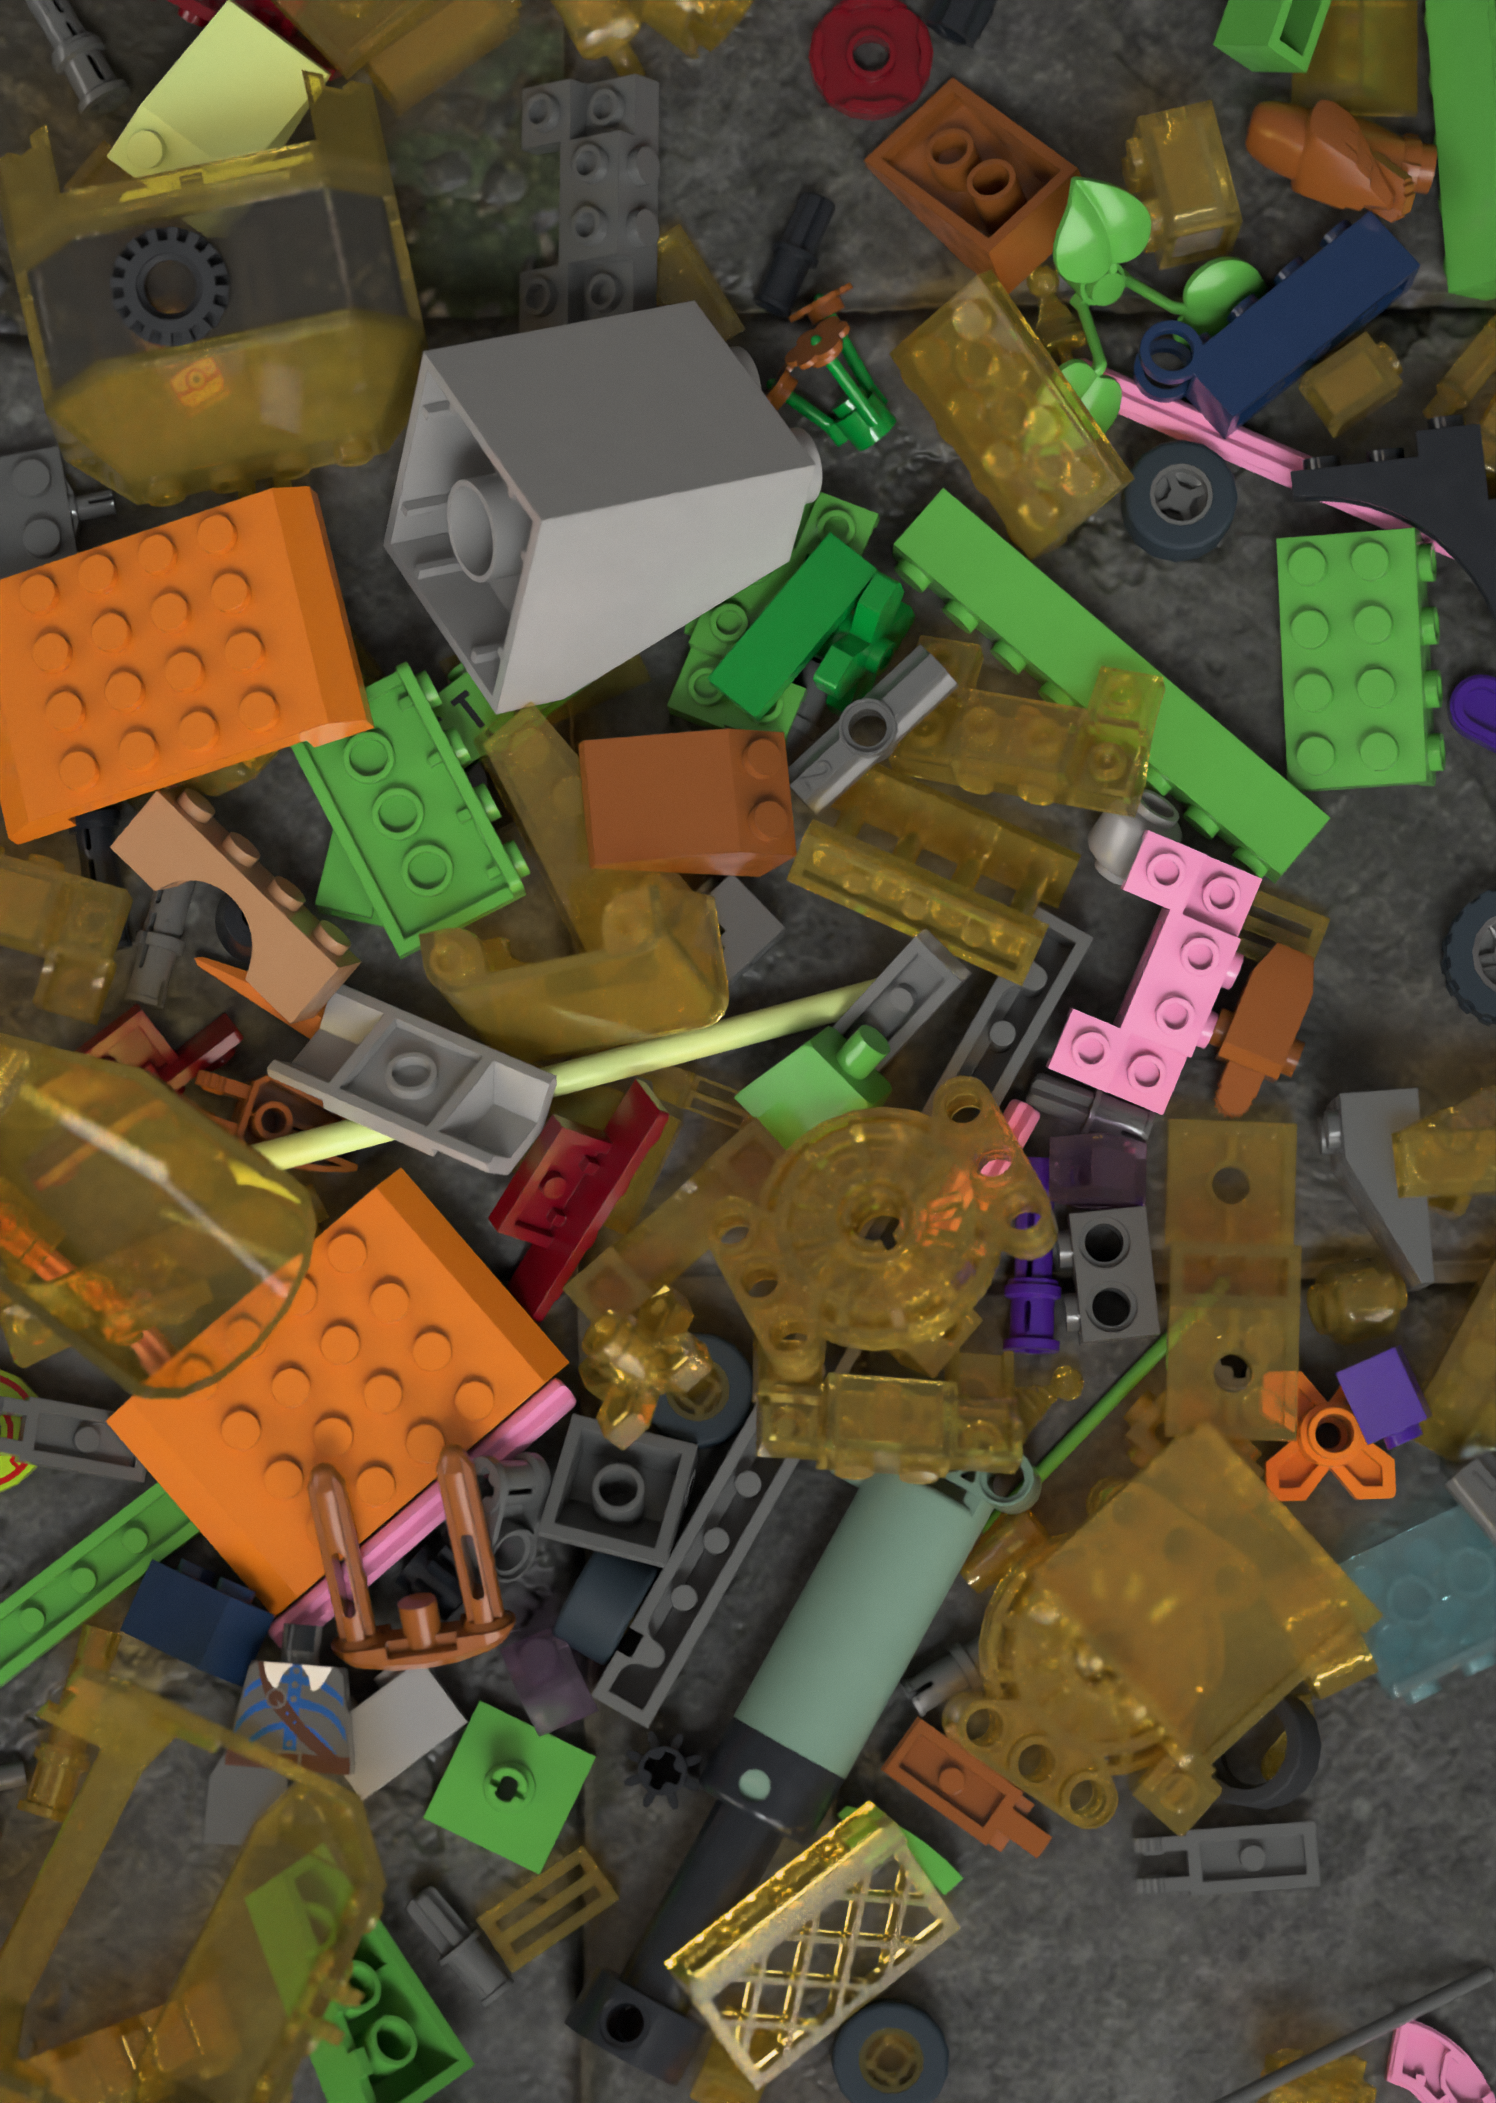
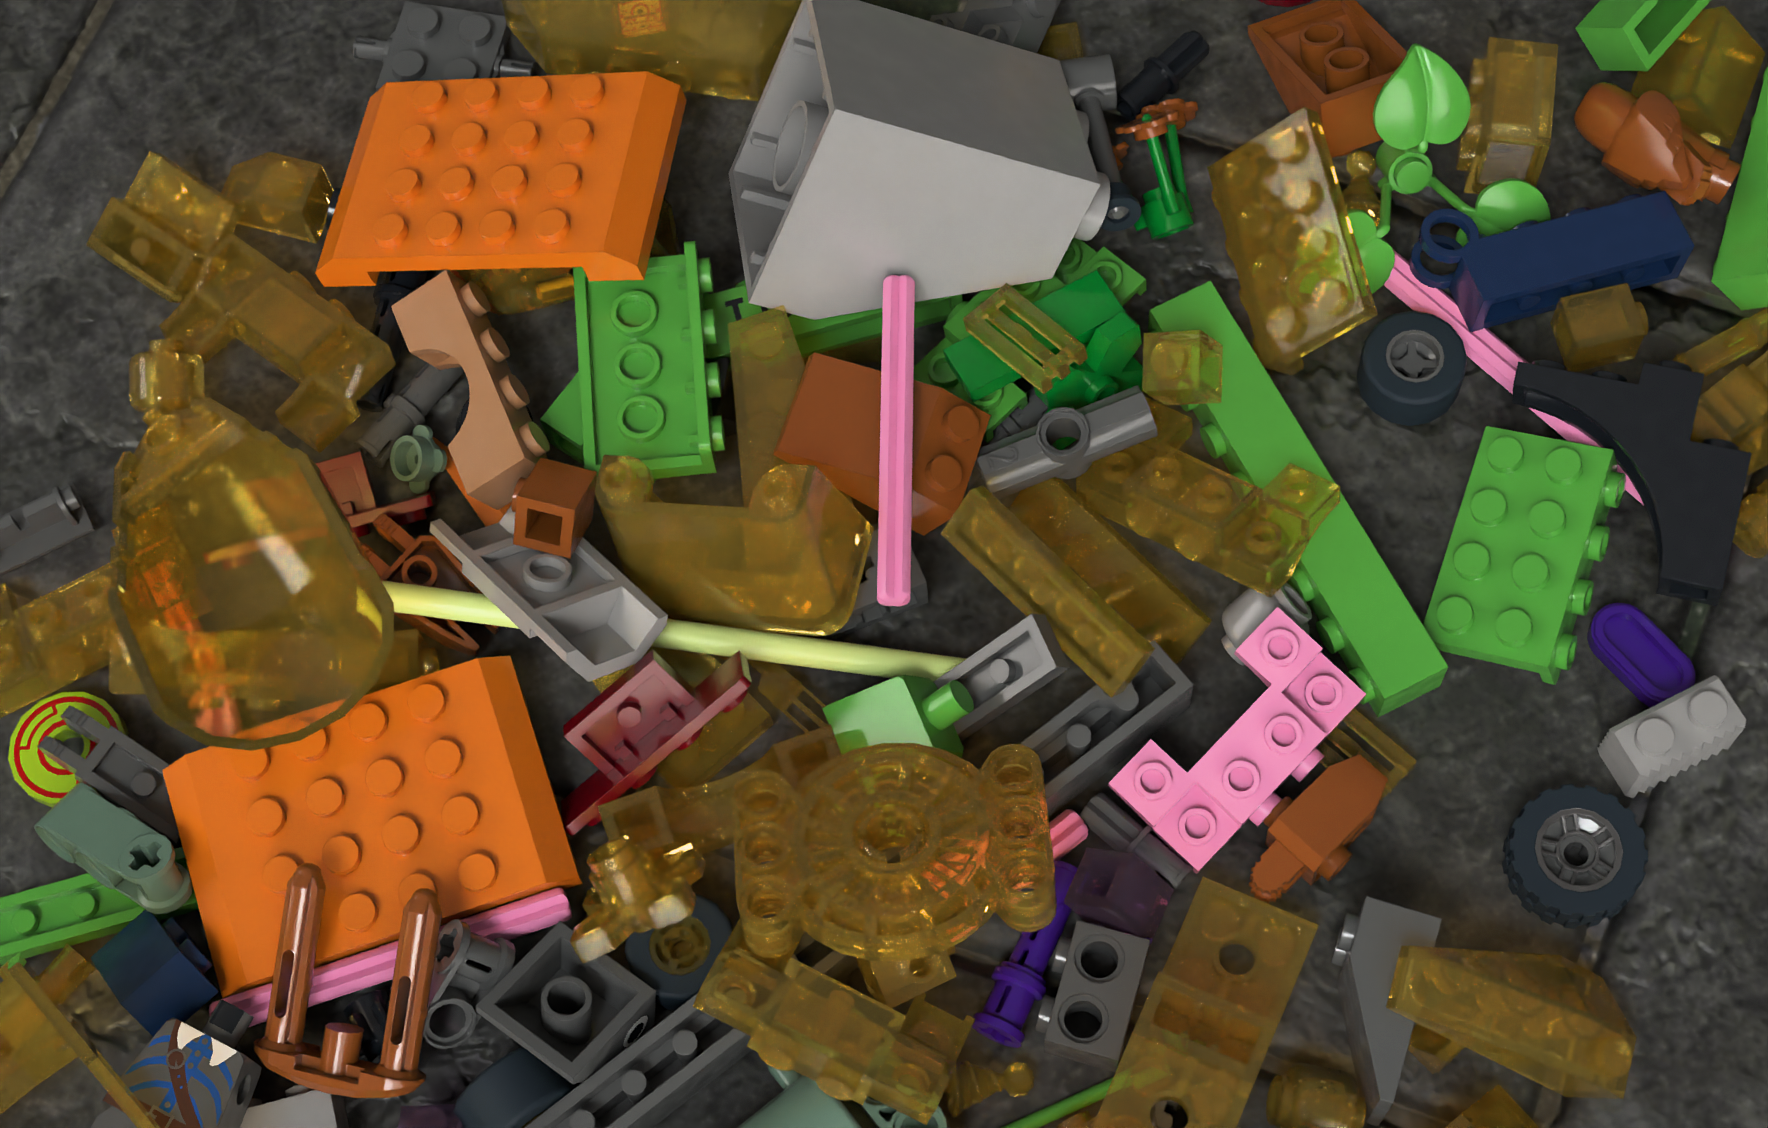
camera: 30 degrees right, 15 degrees down
none -> sand green piece [34,782,193,914]
none -> sand green plate [390,425,447,494]
none -> dark orange brick [511,457,597,559]
none -> bright pink axle [877,275,915,607]
none -> clear yellow tile [963,283,1088,394]
none -> dark grey piece [1059,54,1141,231]
none -> clear yellow brick [1142,330,1223,406]

